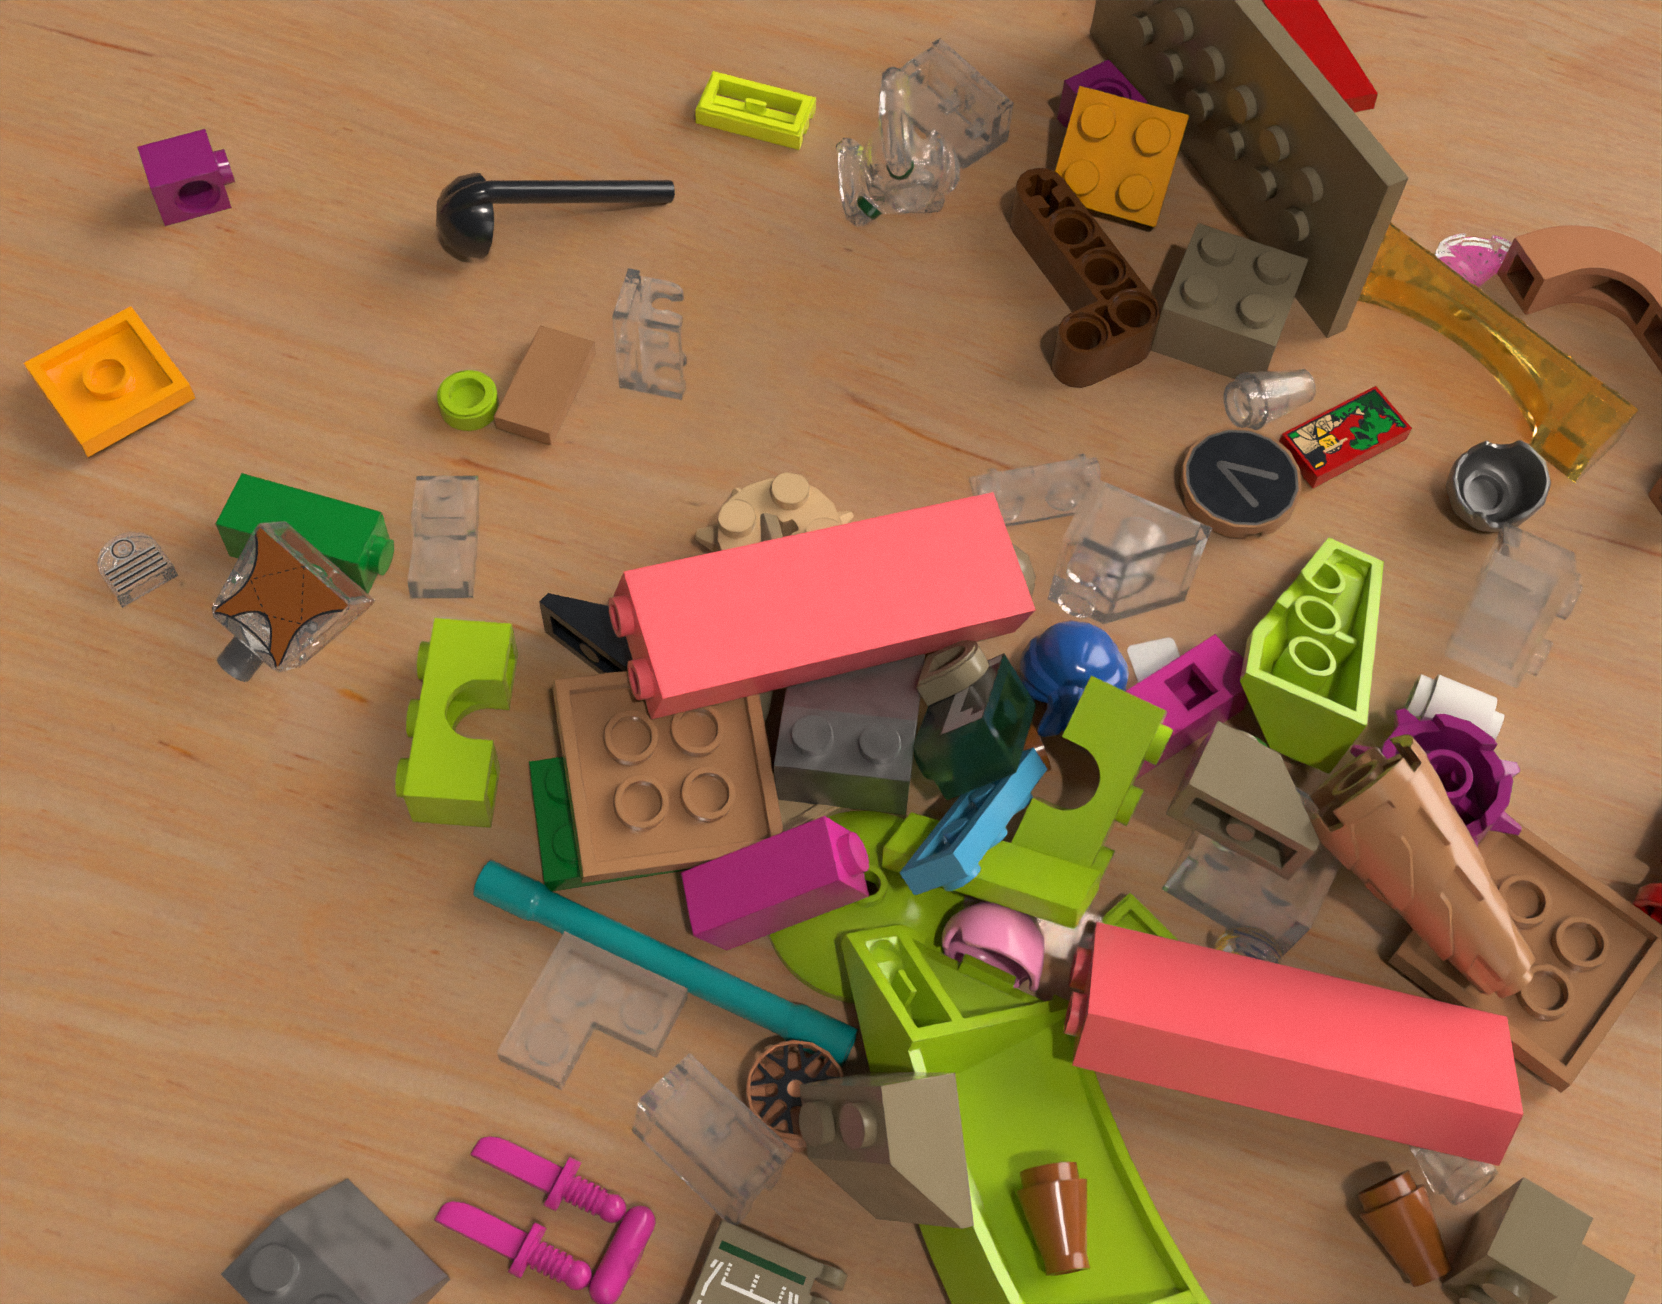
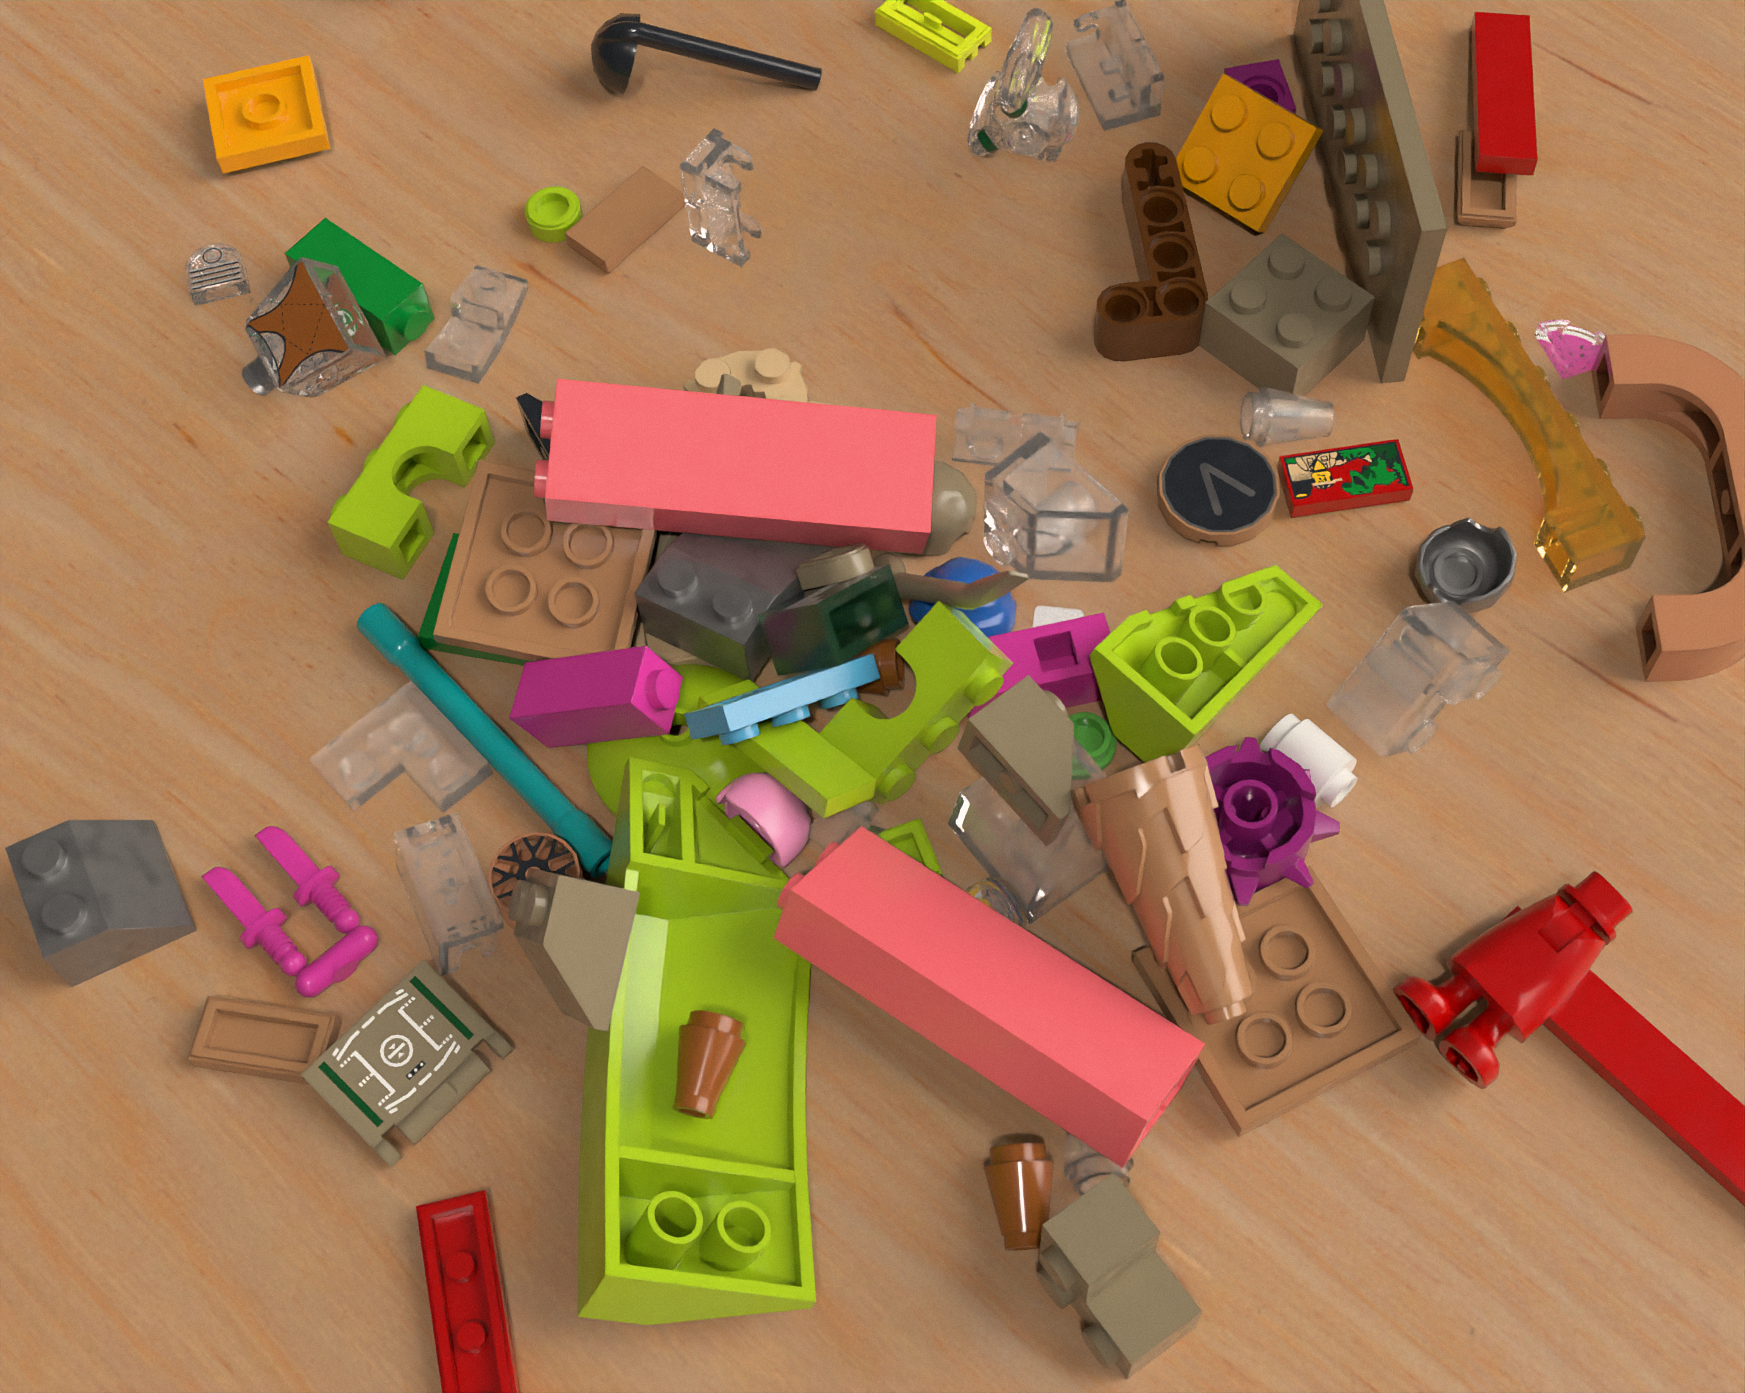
camera: 30 degrees right, 0 degrees up
none -> dark tan piece [854,553,1028,612]

